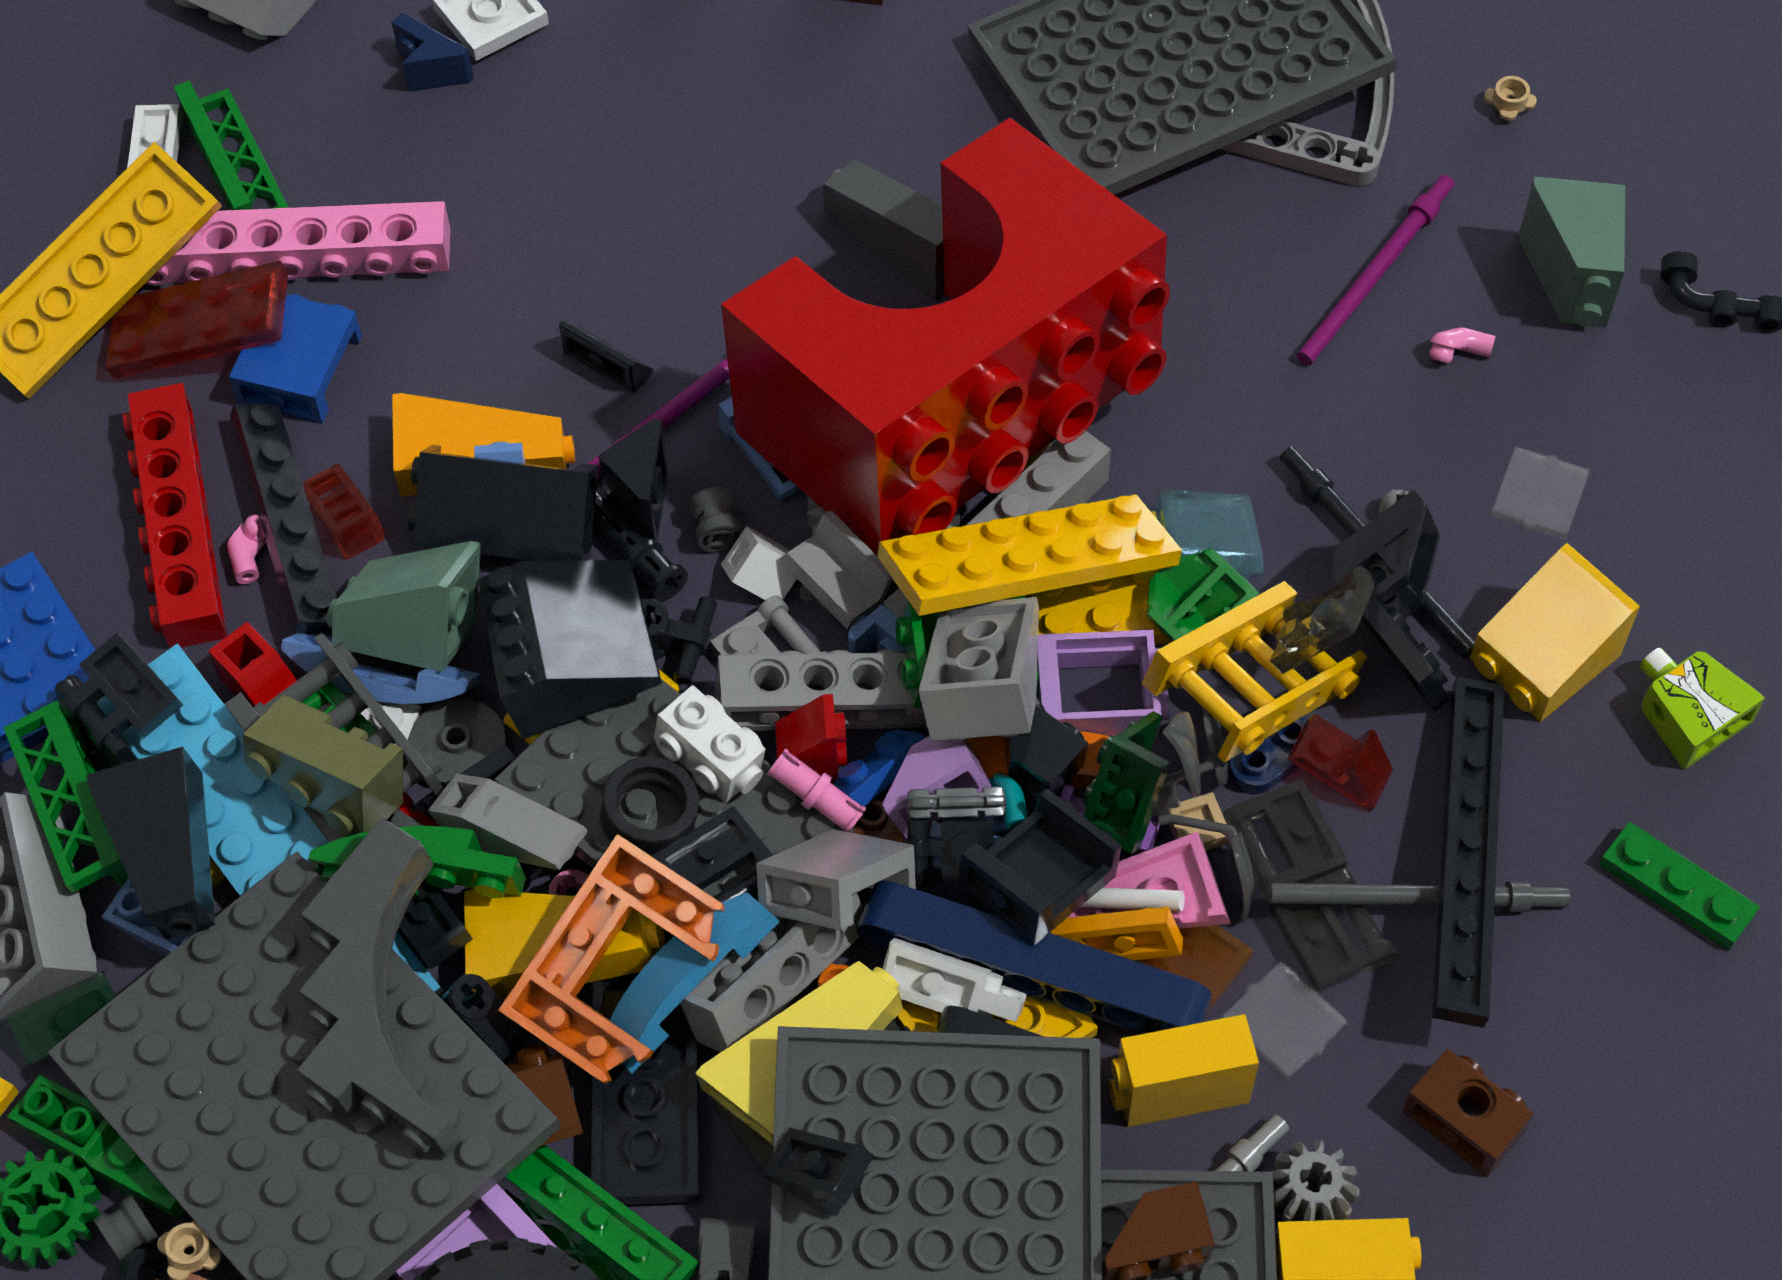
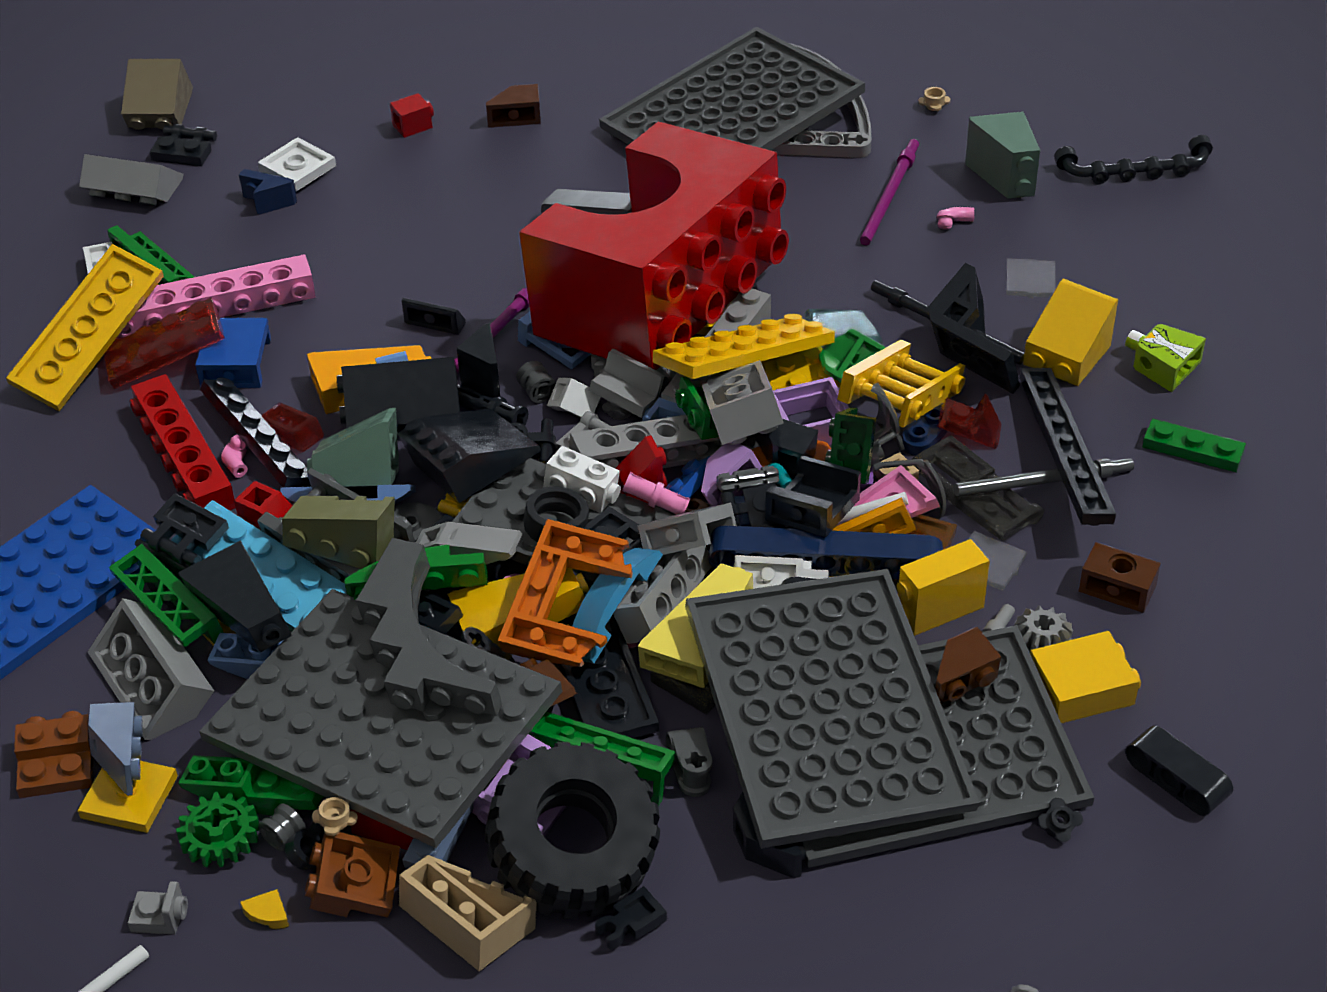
camera: 15 degrees left, 15 degrees down
clear green plate [6,971,116,1065] -> none
black slope [762,1127,873,1216] -> none
clear smoke plate [1270,566,1375,674] -> none

